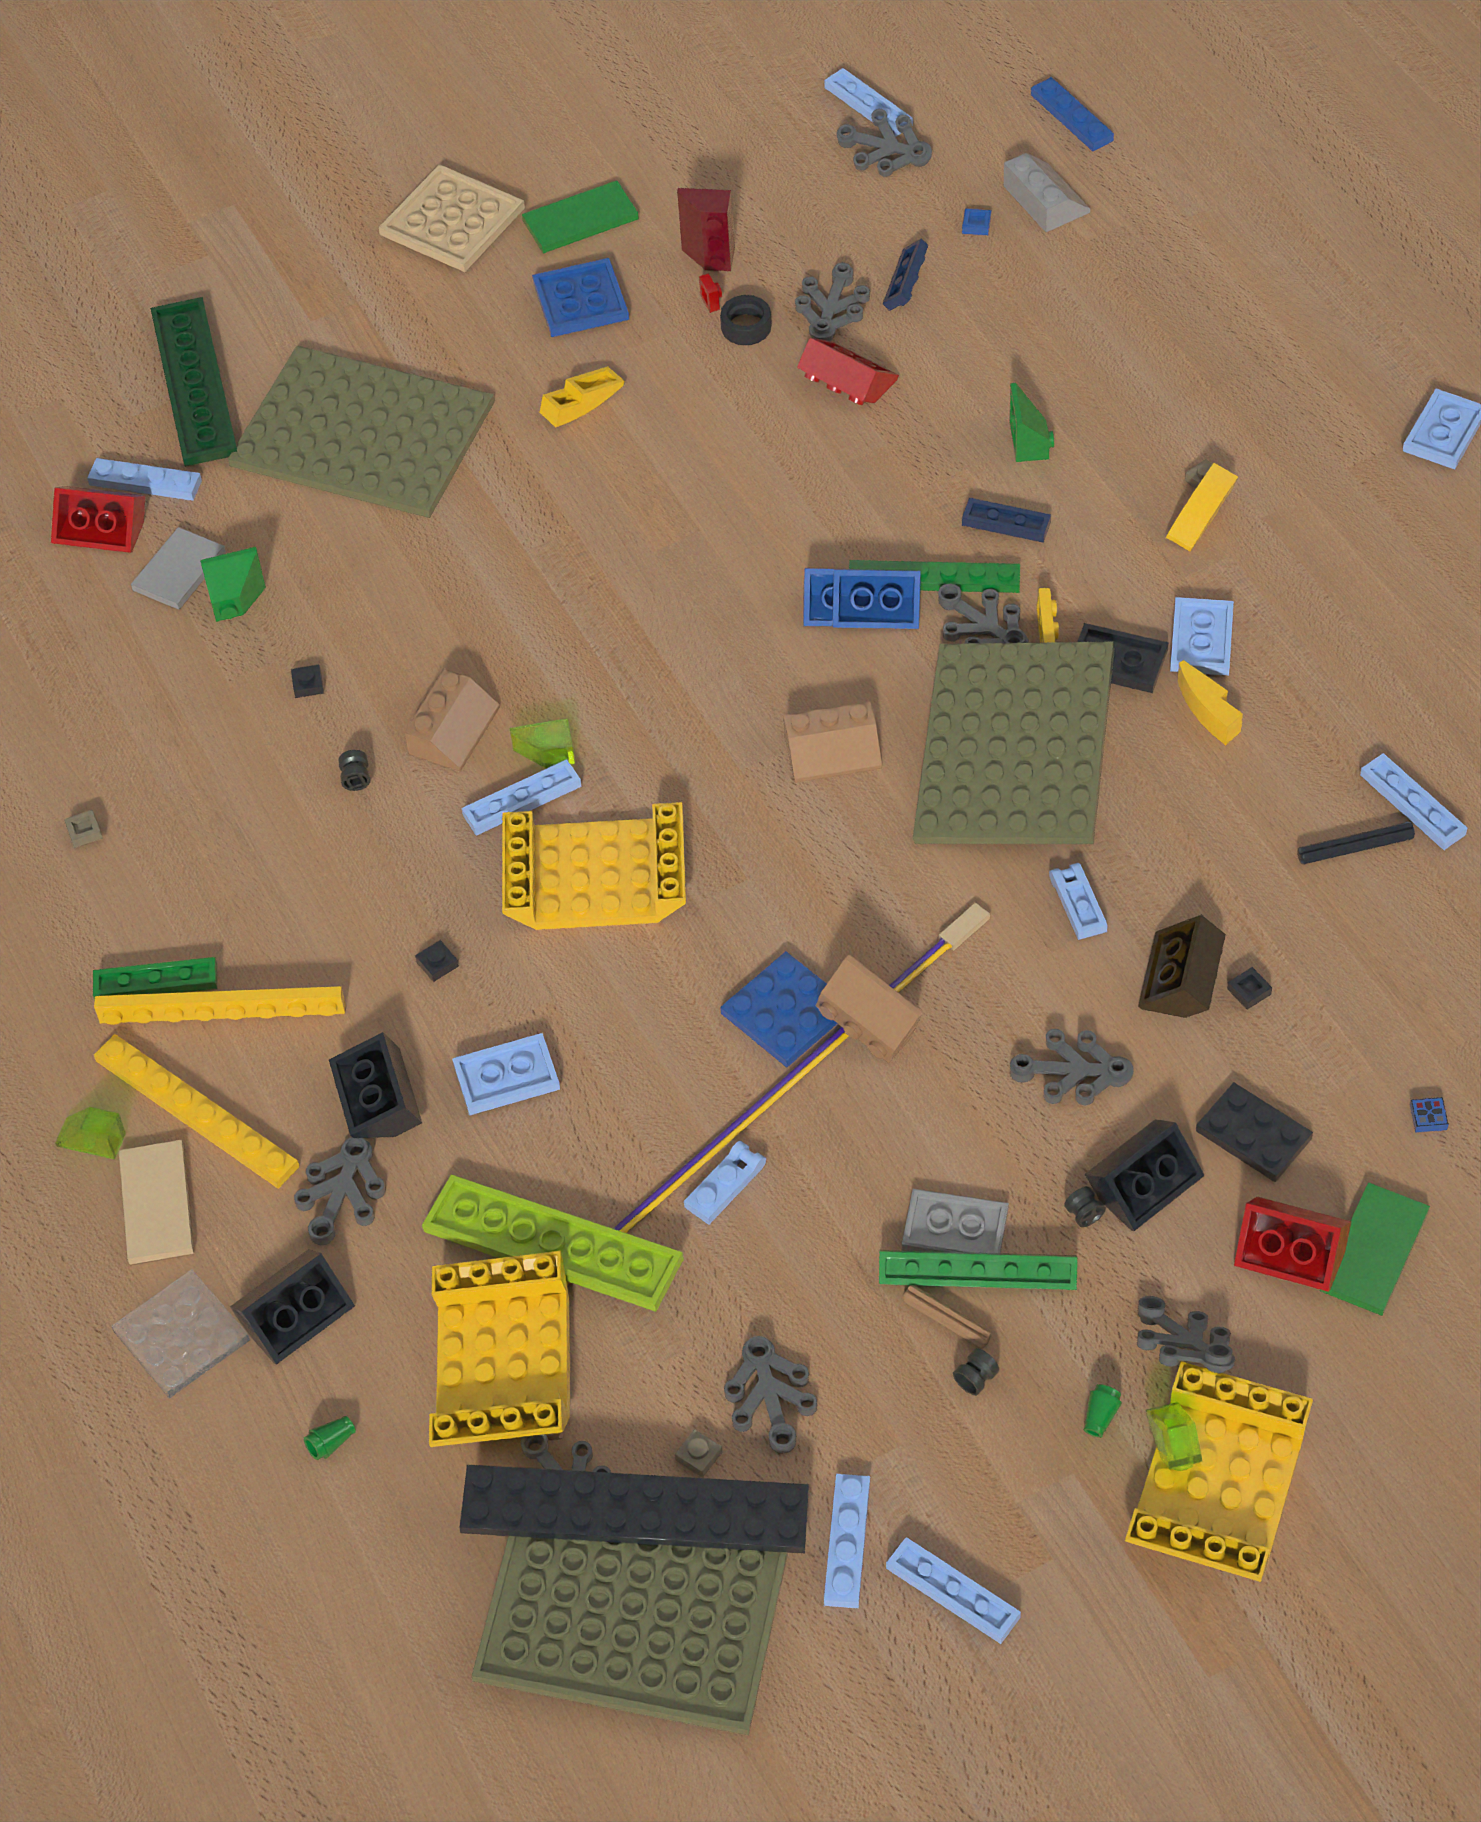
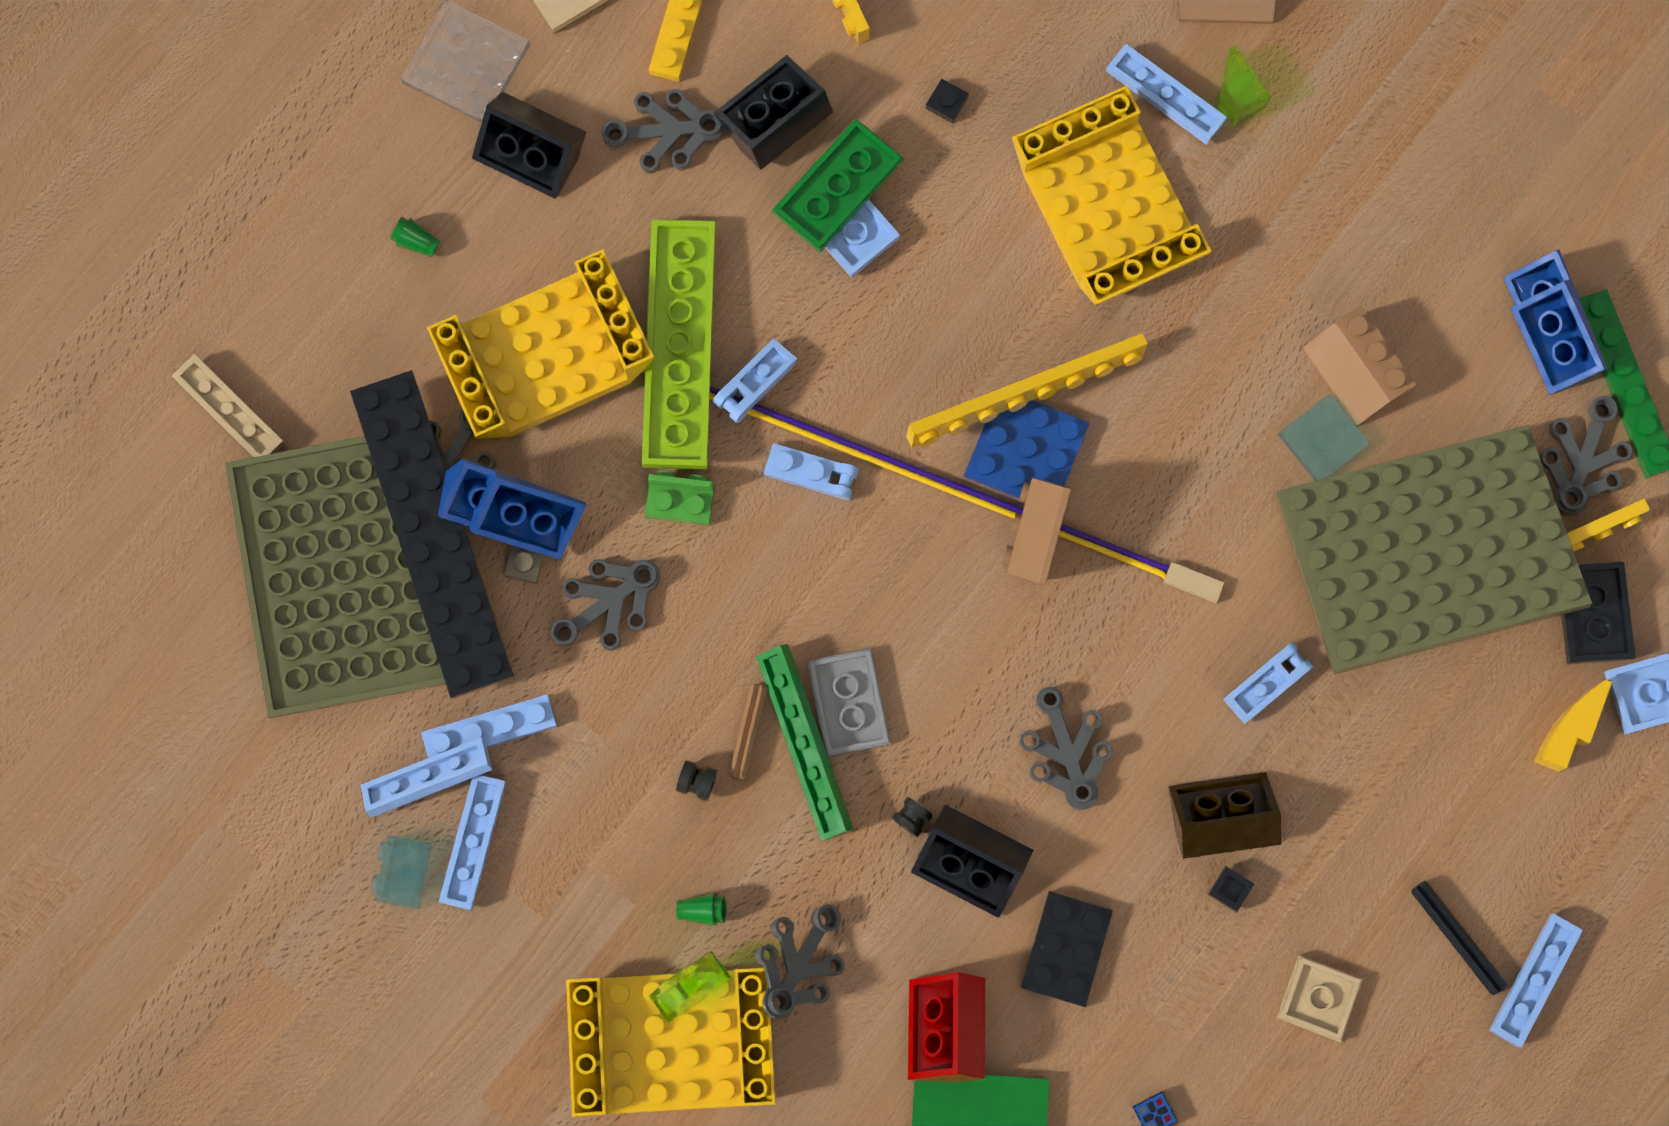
camera: 65 degrees right, 25 degrees up
none -> tan plate [171,354,285,457]
none -> light blue plate [361,737,492,818]
none -> clear light blue bracket [372,835,432,909]
none -> blue slope [438,458,587,560]
none -> bright green bracket [645,471,715,526]
none -> light blue plate [713,338,797,423]
none -> green tile [772,118,904,253]
none -> yellow plate [906,333,1148,448]
none -> tan tile [1276,955,1363,1043]
none -> clear light blue tile [1278,394,1370,481]

